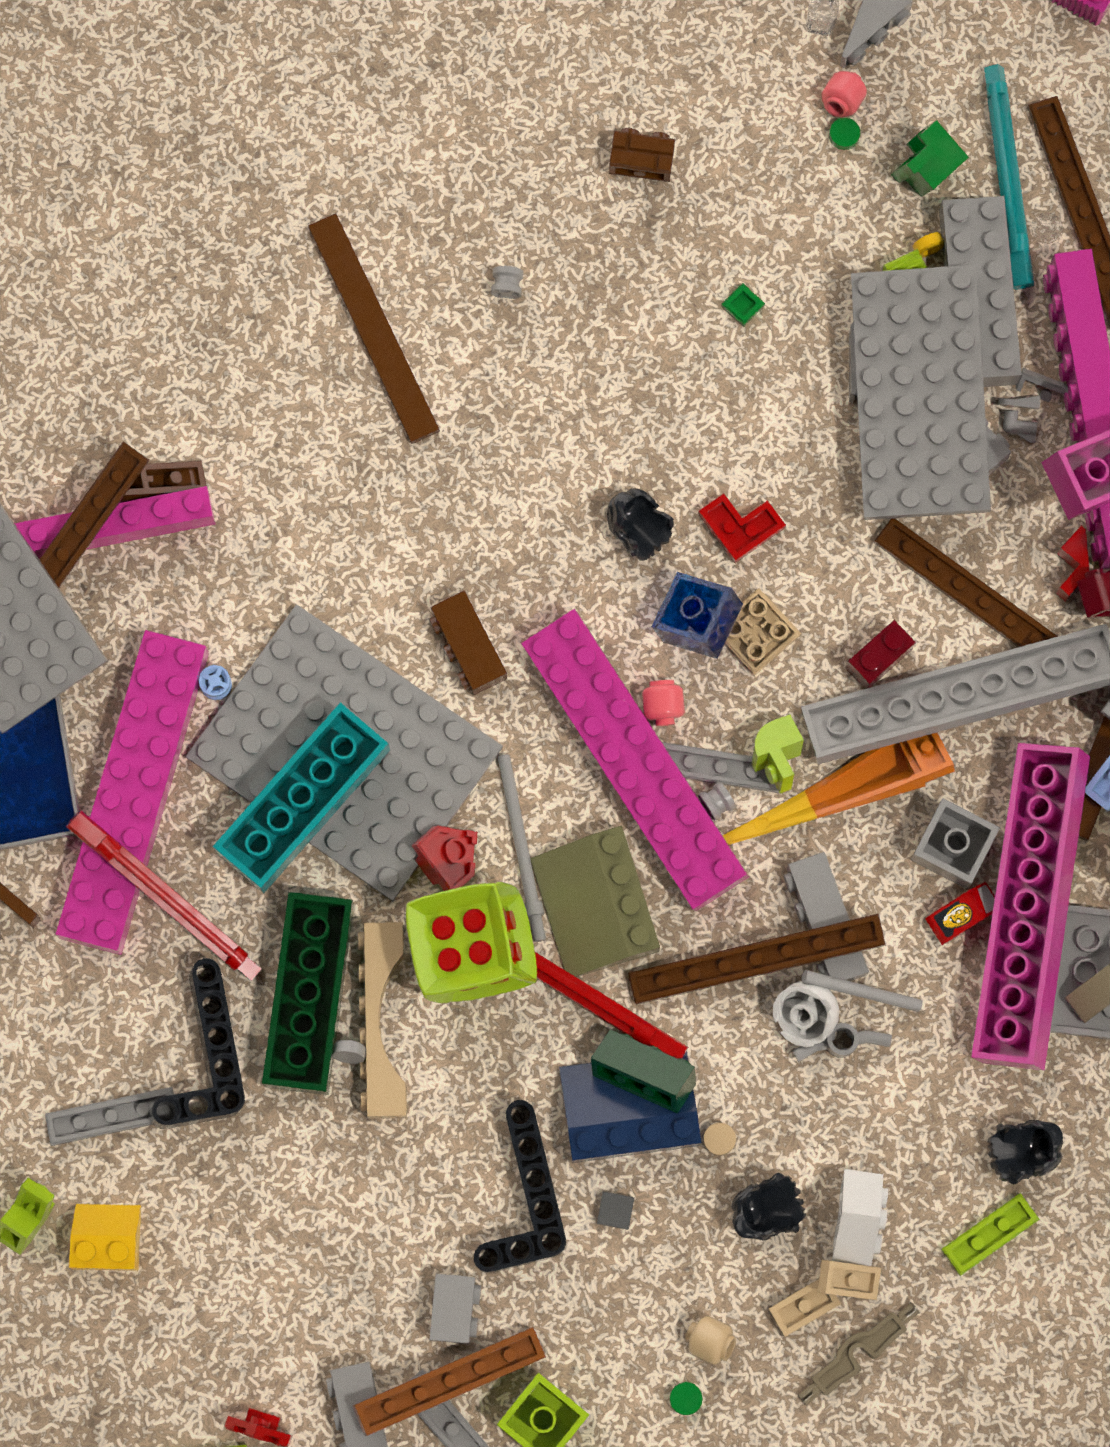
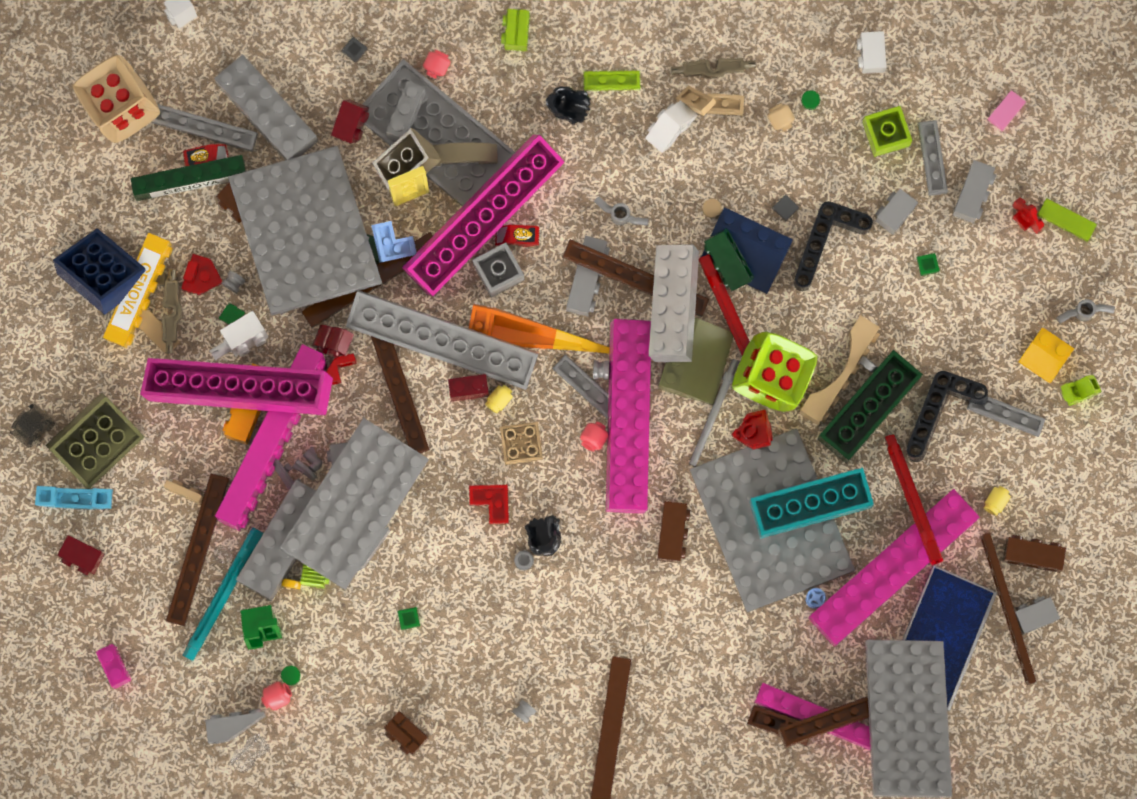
camera: 145 degrees left, 0 degrees up
dark orange plate [353,1327,546,1436] -> none
clear blue brick [651,572,743,659] -> none
black hair [731,1173,806,1241] -> none
lime brick [752,714,804,794] -> none
white cylinder [773,981,839,1047] -> none
light grey bar [802,970,922,1012] -> none
none -> light yellow brick [485,385,513,414]
none -> light grey tile [514,551,534,570]
none -> light grey brick [649,244,699,362]
none -> green tile [916,253,940,276]
none -> light yellow brick [984,486,1010,516]
none -> light grey piece [1056,299,1115,324]

